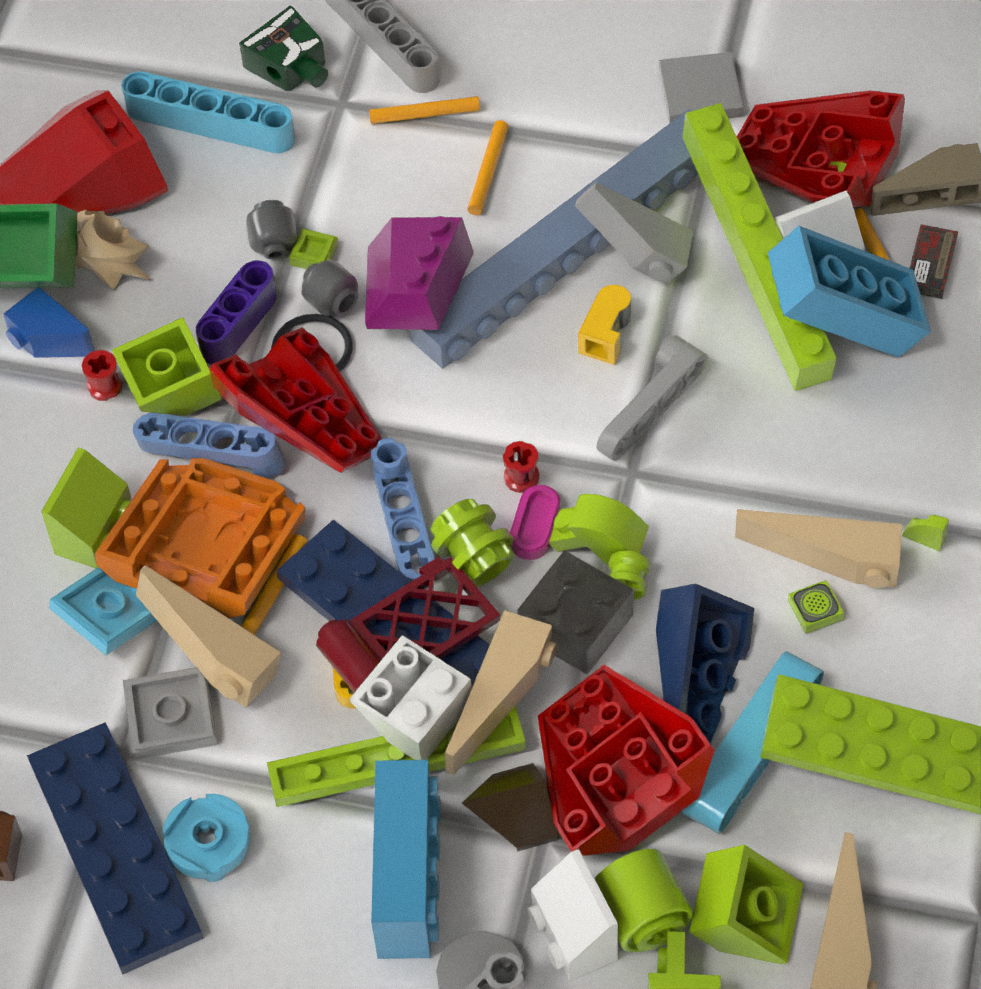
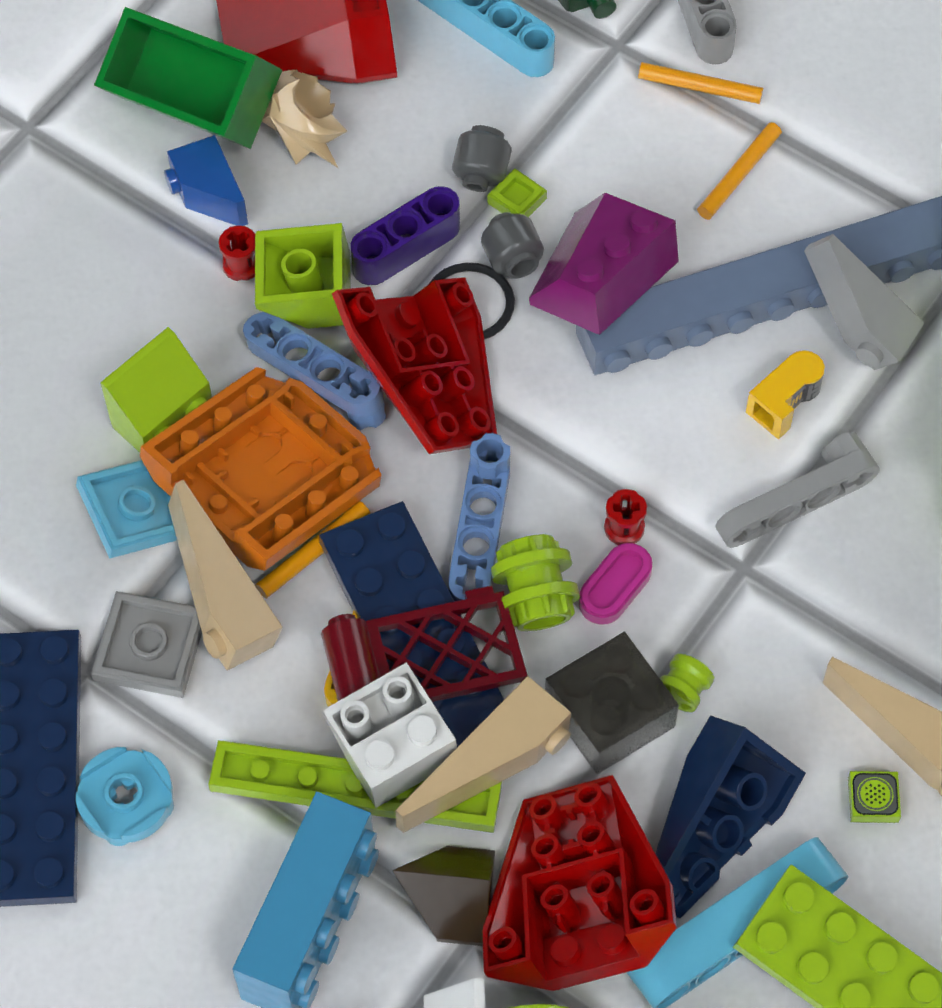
camera: 20 degrees right, 5 degrees up
lime brick [549,494,649,565] -> none

